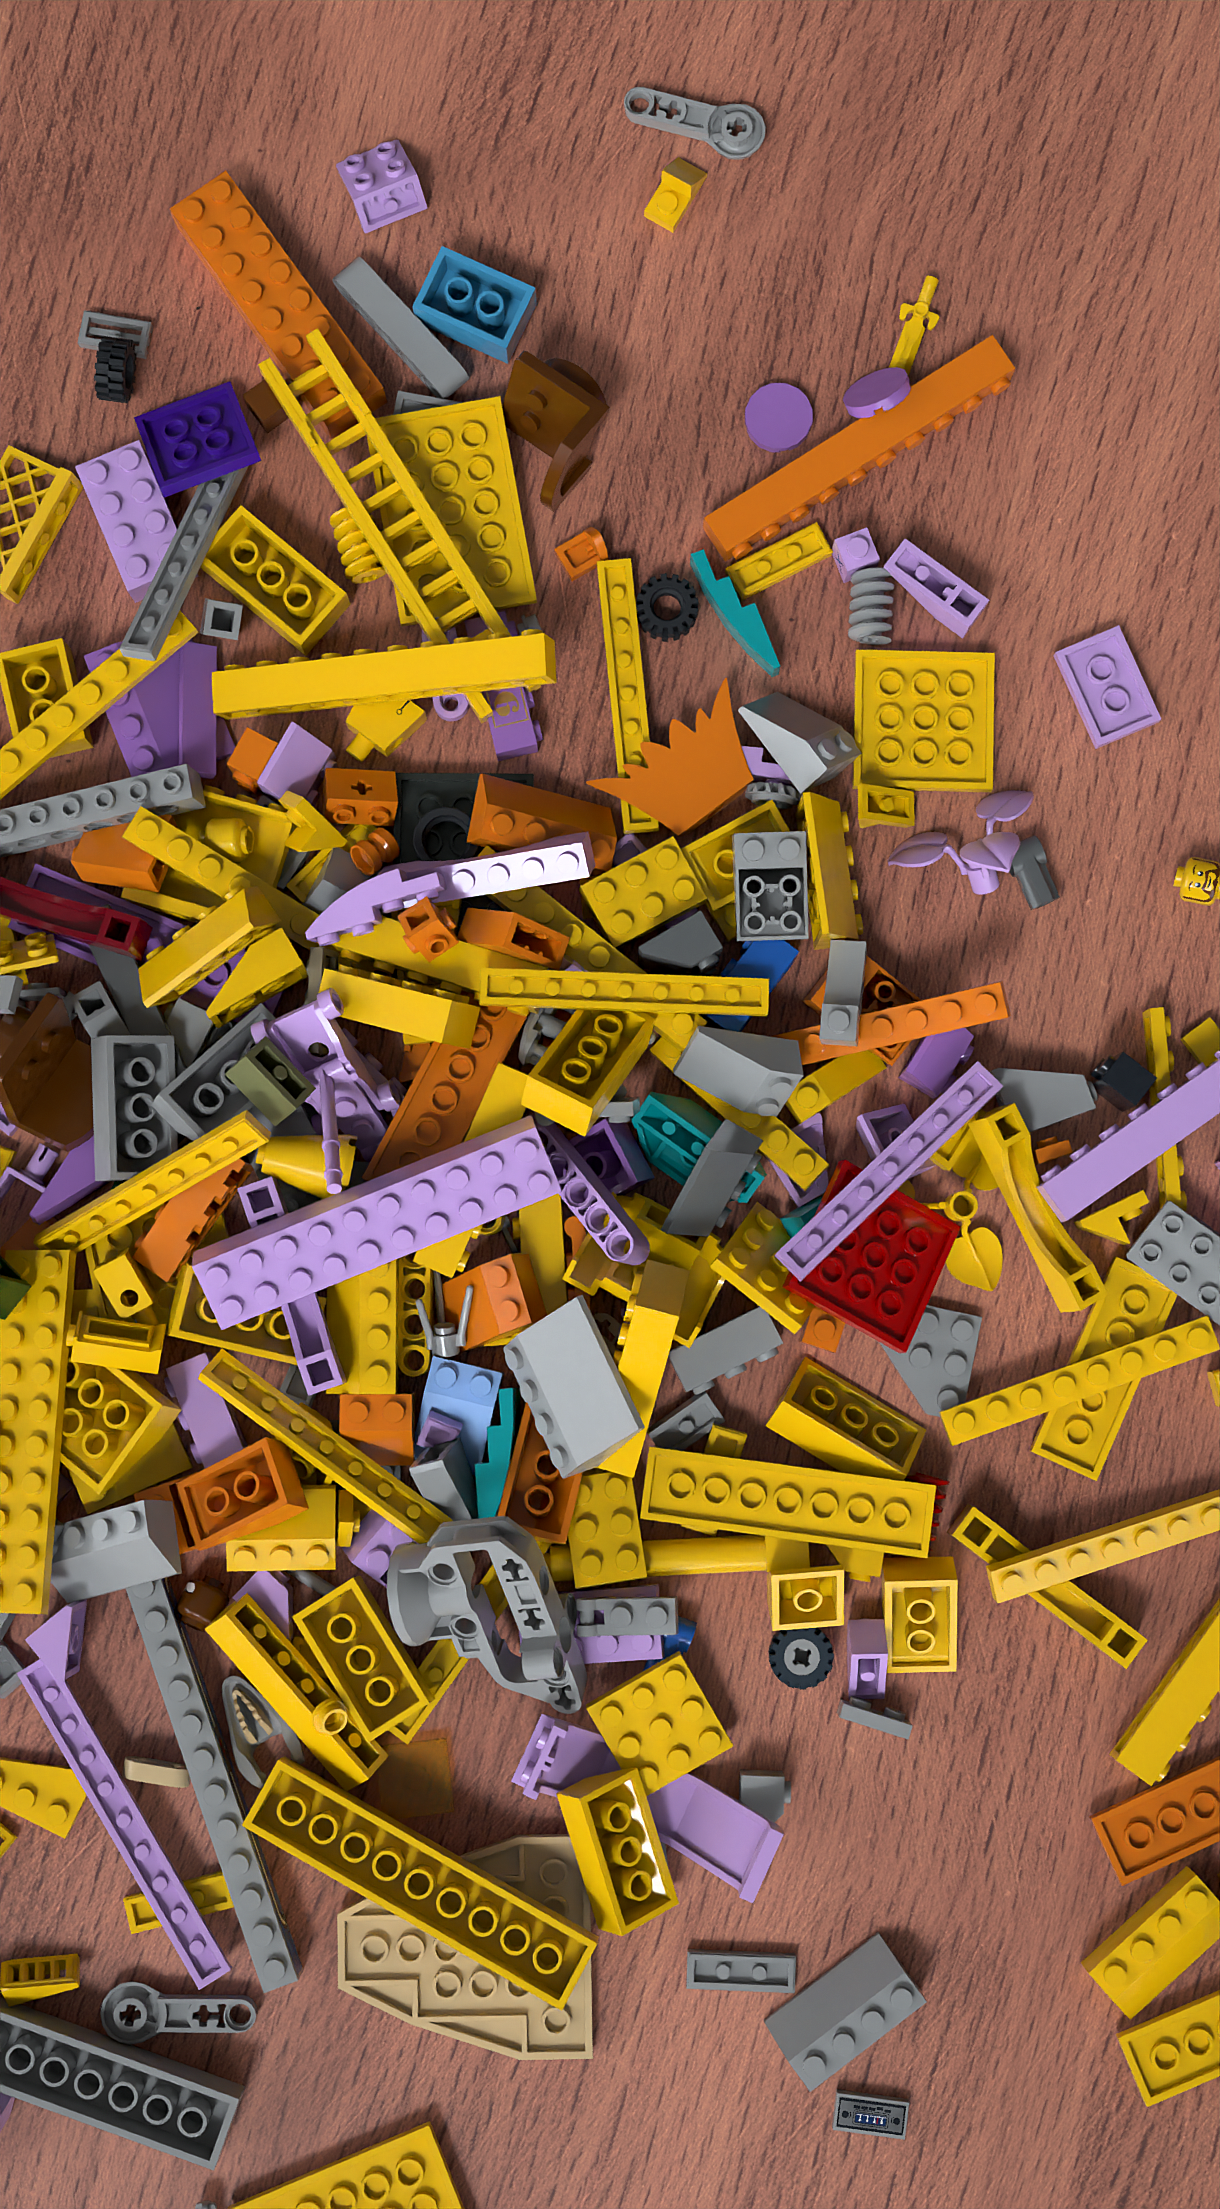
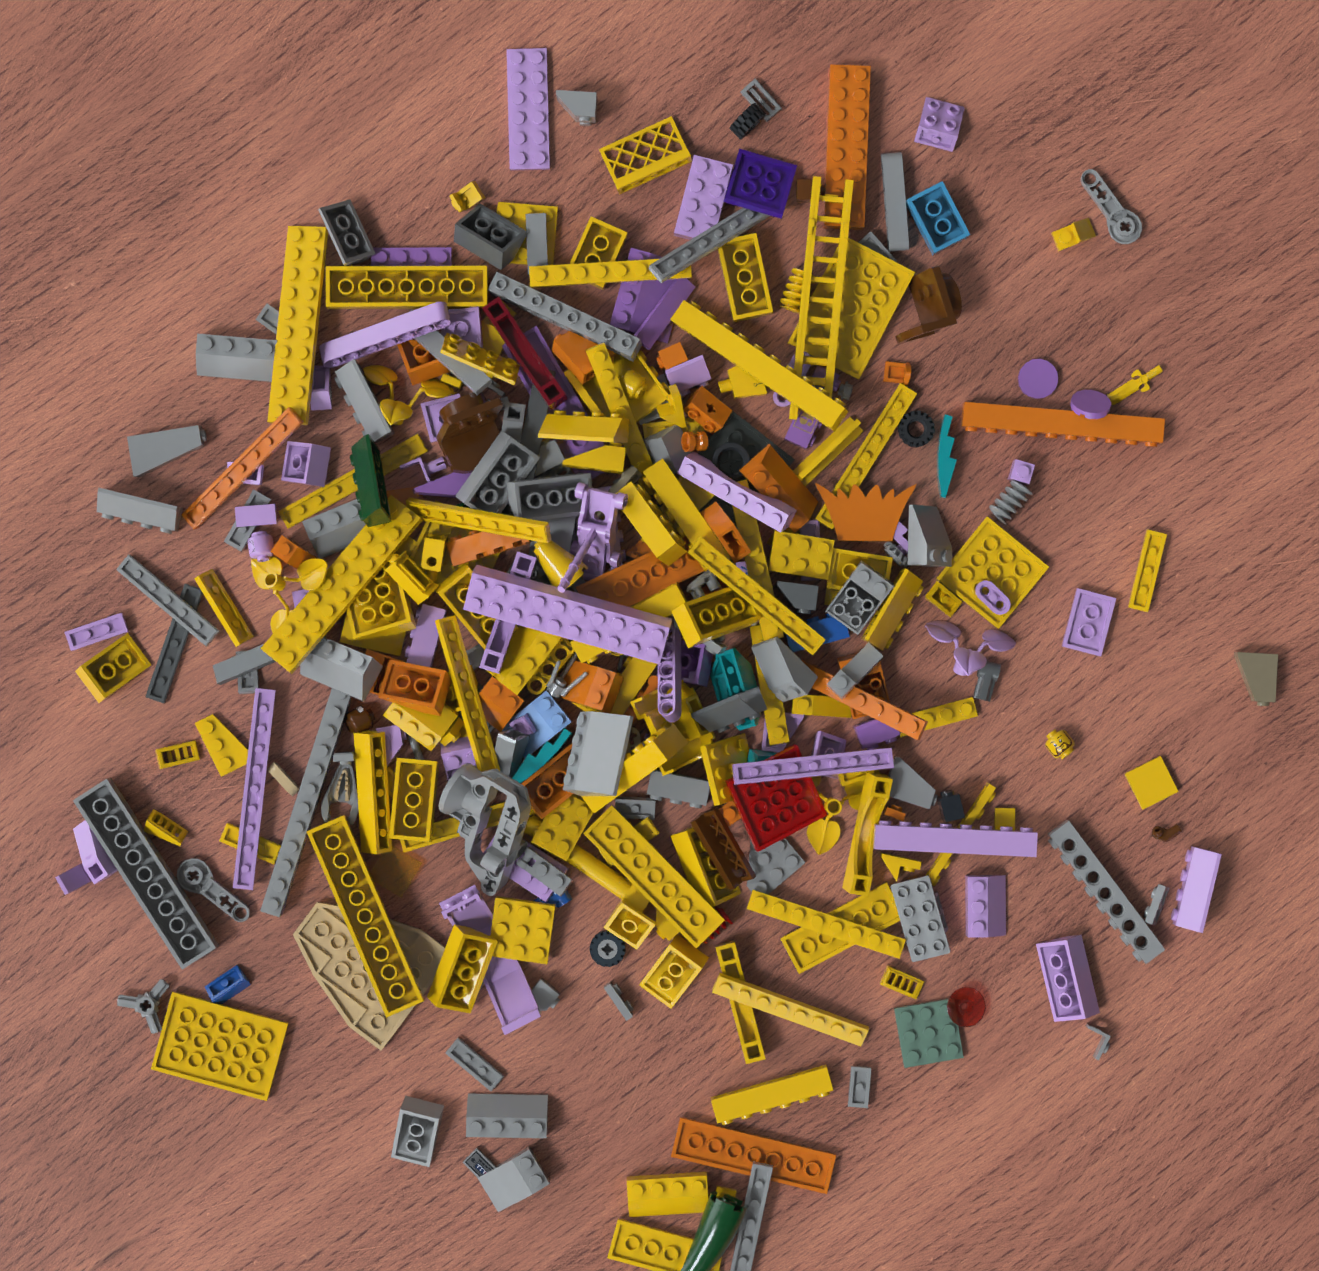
camera: 35 degrees right, 5 degrees up
lavender slope [25,1599,87,1681] -> none
light grey brick [200,598,243,640] -> none
olive brick [225,1036,316,1126] -> none
lavender slope [305,868,447,946] -> none
yellow plate [312,1698,348,1735] -> none
orange brick [397,896,459,962] -> none
yellow tile [725,522,833,601] -> none
lavender slope [846,1618,888,1700] -> none
lavender slope [883,539,989,638] -> none
none -> blue slope [205,964,251,1004]
none -> light grey plate [333,751,355,765]
none -> light grey slope [391,1096,444,1167]
none -> light grey slope [478,1146,550,1212]
none -> reddish brown fence [690,808,756,890]
none -> yellow fence [793,417,863,486]
none -> yellow plate [899,697,978,737]
none -> lavender plate [975,581,1011,615]
none -> yellow plate [1128,530,1167,612]

